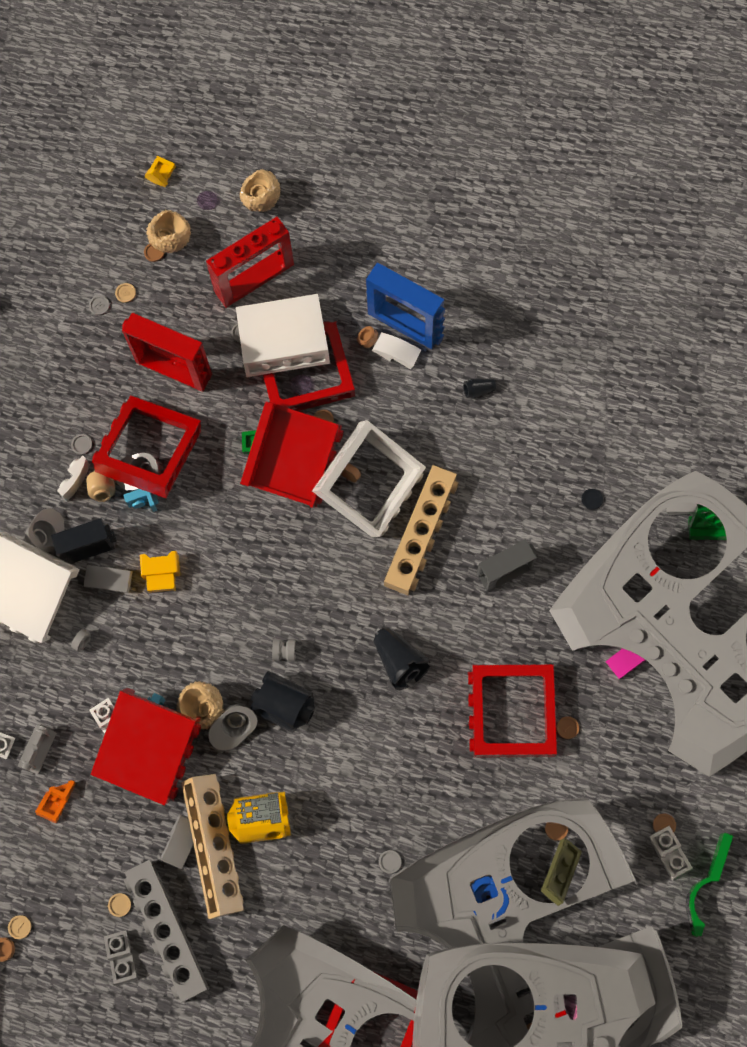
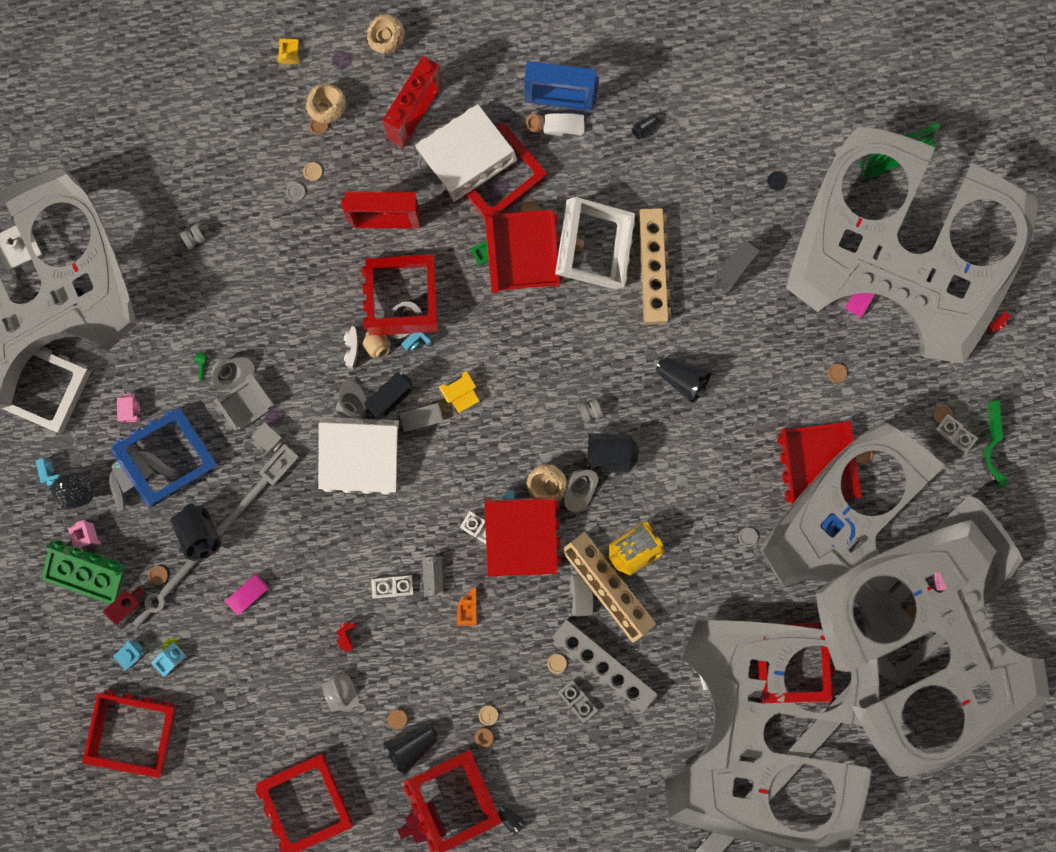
camera: 30 degrees left, 10 degrees up
light grey piece [71,434,92,455] -> none
light grey tile [71,629,91,652] -> none
red piece [468,664,557,758] -> none
olive tile [541,837,582,906] -> none
none -> red panel [777,421,861,506]

